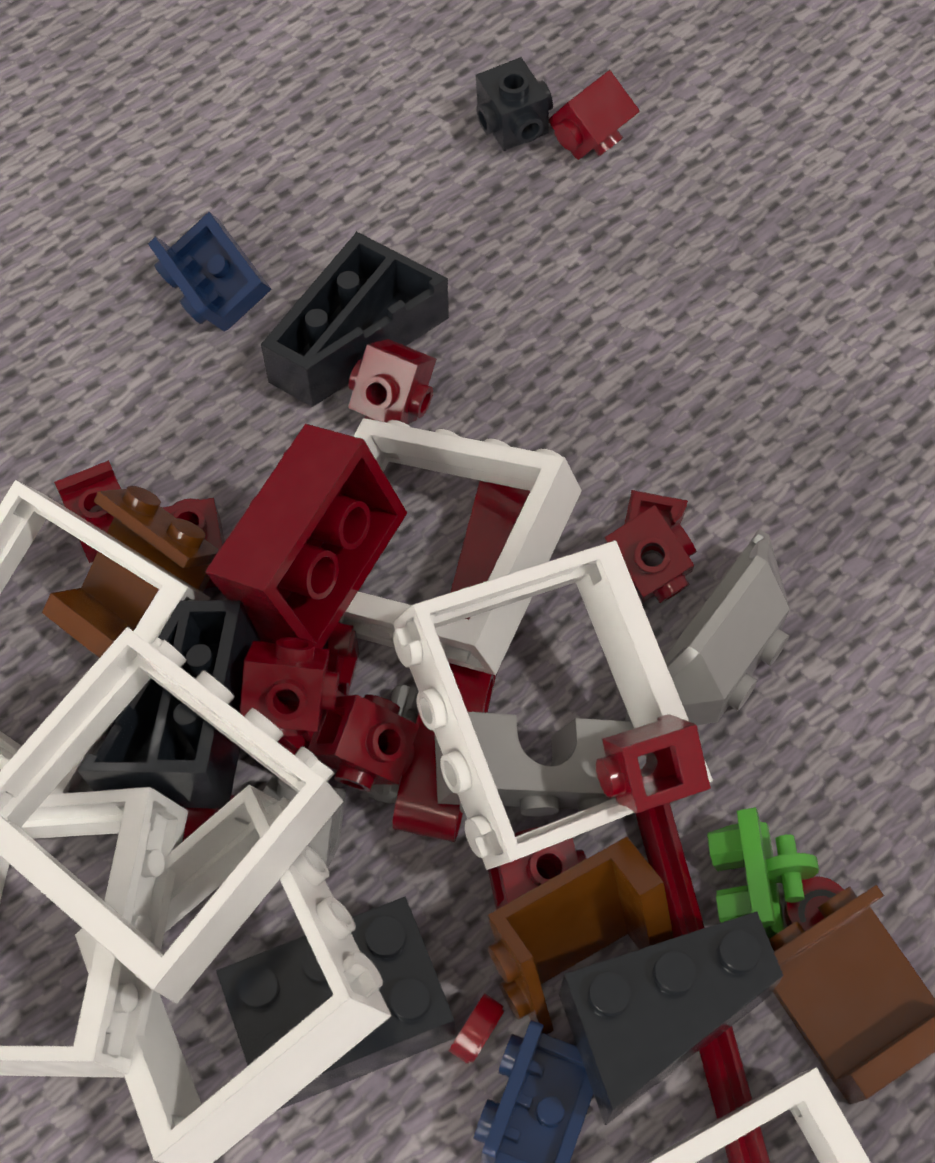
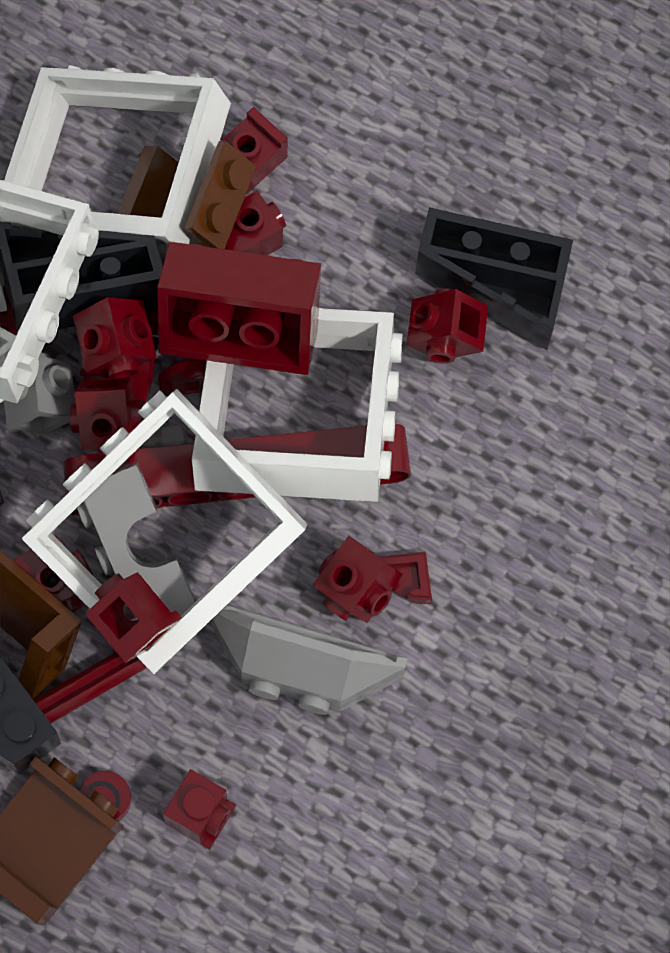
camera: 65 degrees right, 10 degrees up
dark blue bracket [148,212,272,331] -> none
bright green hips [707,807,819,938] -> none
none -> dark red brick [163,769,236,850]

